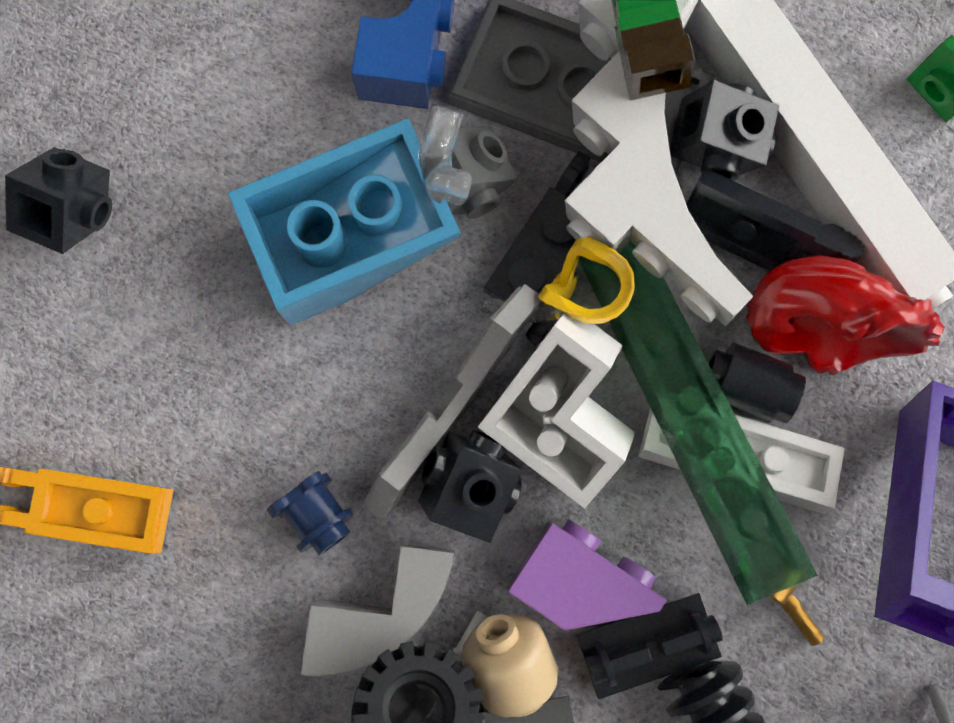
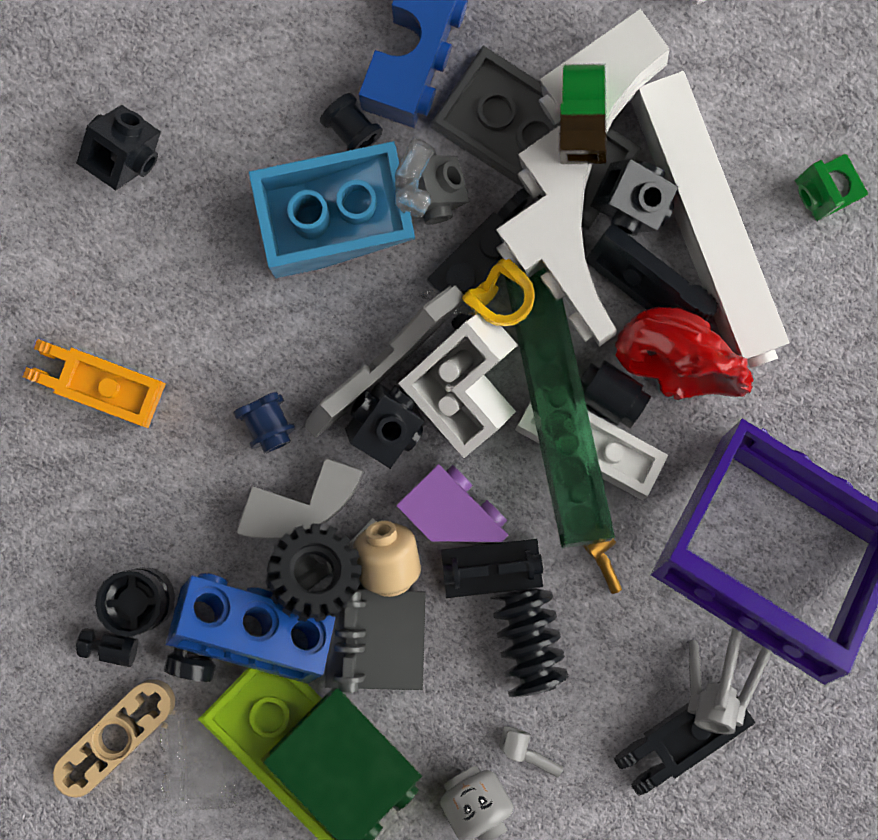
camera: 10 degrees right, 5 degrees up
none -> black bush [320,93,383,151]

